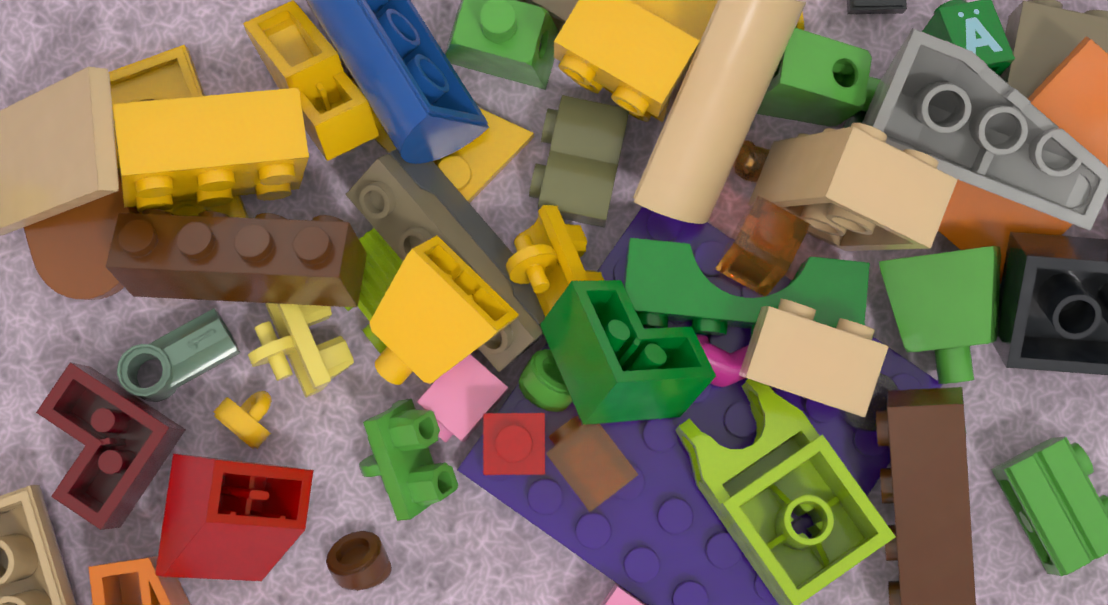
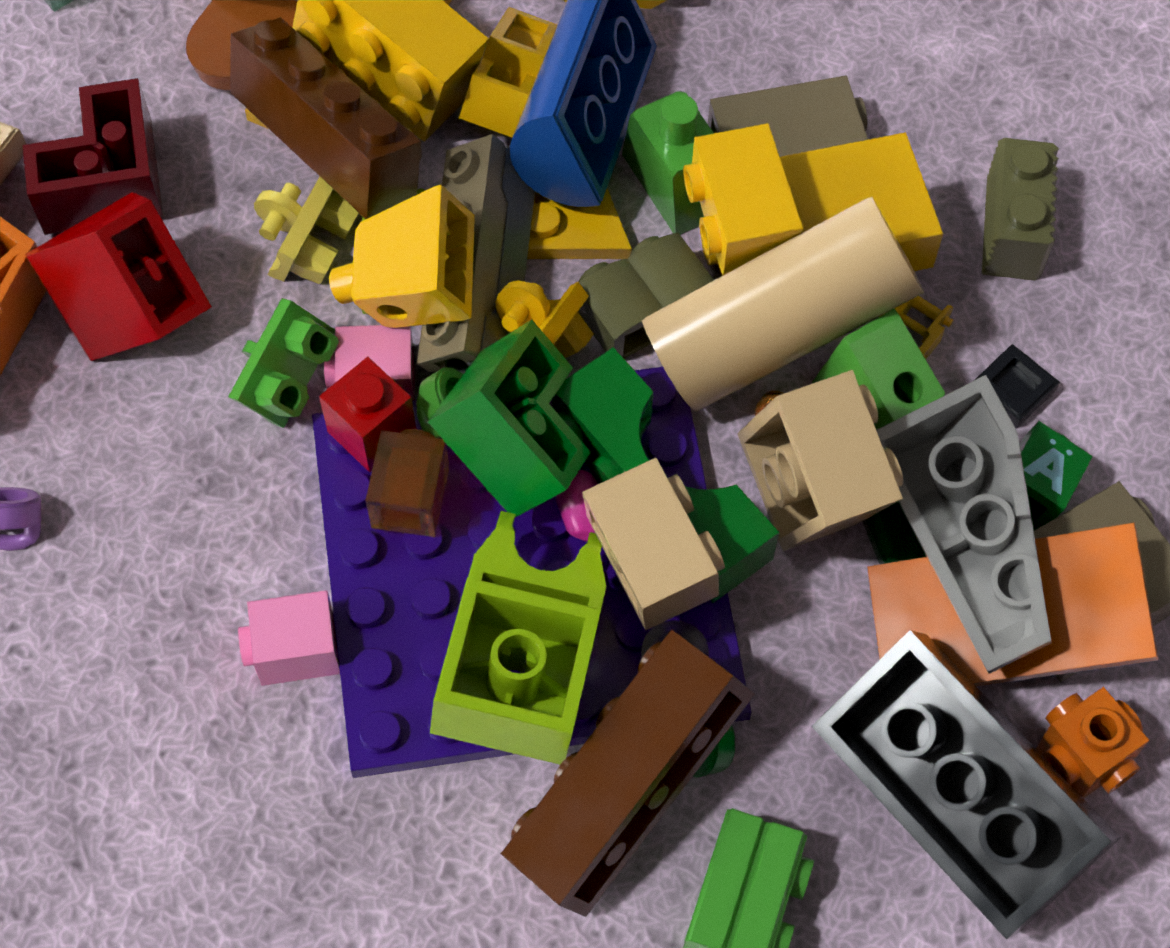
camera: 45 degrees right, 20 degrees down
sand green piece [117,308,240,402] -> none
yellow tile [213,391,272,449] -> none
reddish brown tile [326,531,392,591] -> none
clear orange brick [715,195,811,297] -> none
bright green torso [879,246,1001,384] -> none

